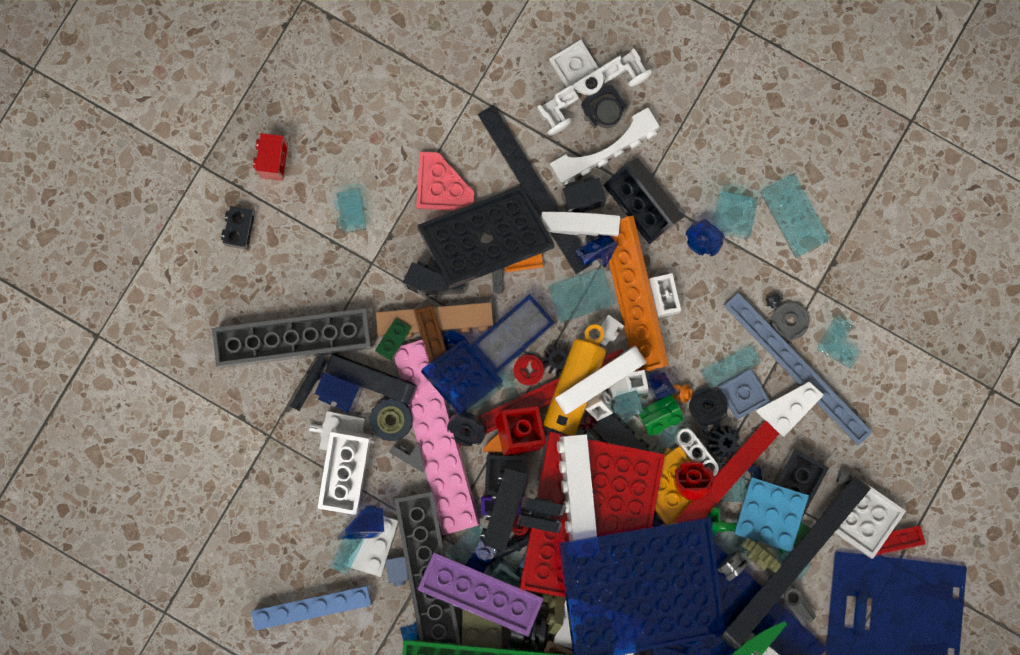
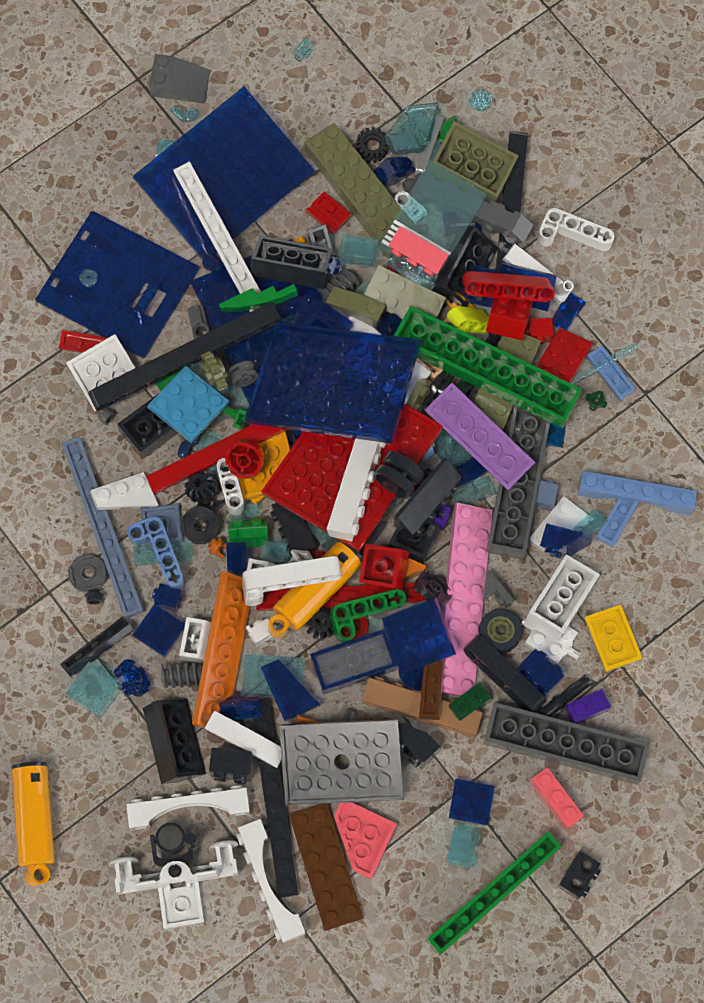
camera: 160 degrees left, 10 degrees down
red brick [253,133,288,181] -> none
clear light blue tile [760,174,830,258] -> none
clear light blue plate [817,316,861,369] -> none
none -> light orange piece [11,762,55,887]
none -> black plate [60,617,133,677]
none -> clear light blue plate [79,269,98,287]
none -> medium blue beam [127,517,184,591]
none -> clear blue plate [132,604,185,658]
none -> clear blue brick [152,583,183,612]
none -> dark grey piece [161,662,202,689]
none -> white arch [236,819,306,943]
none -> clear blue wing [261,659,321,722]
none -> reddish brown plate [289,803,363,931]
none -> green beam [330,589,406,643]
none -> green brick [426,831,562,956]
none -> clear blue plate [448,779,495,826]
none -> coral brick [529,767,584,831]
none -> dark purple brick [564,689,611,724]
none -> yellow plate [584,604,642,672]
none -> medium blue plate [596,499,639,548]

